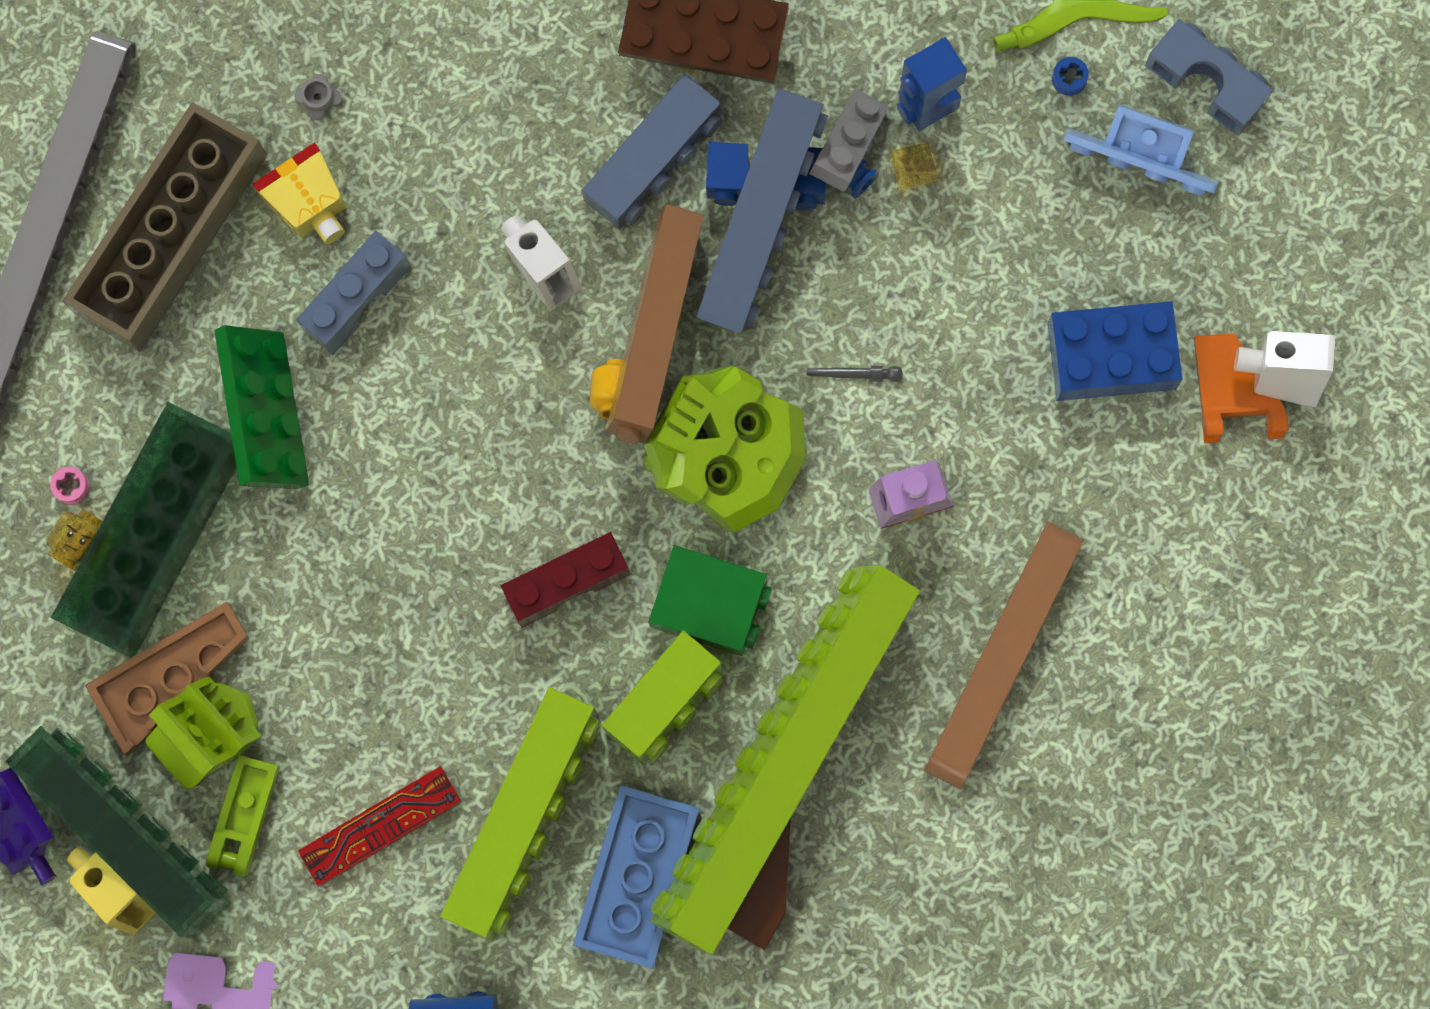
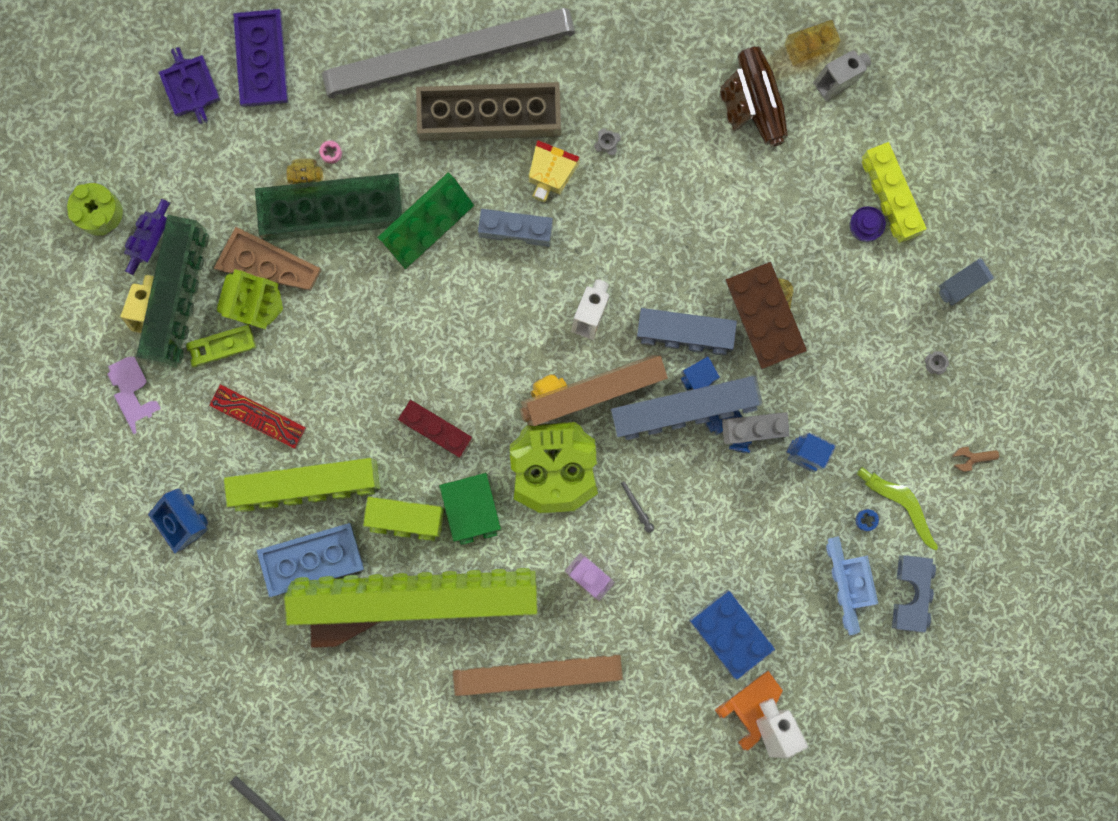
camera: 55 degrees right, 5 degrees up
clear yellow tile [890,142,938,191] -> none

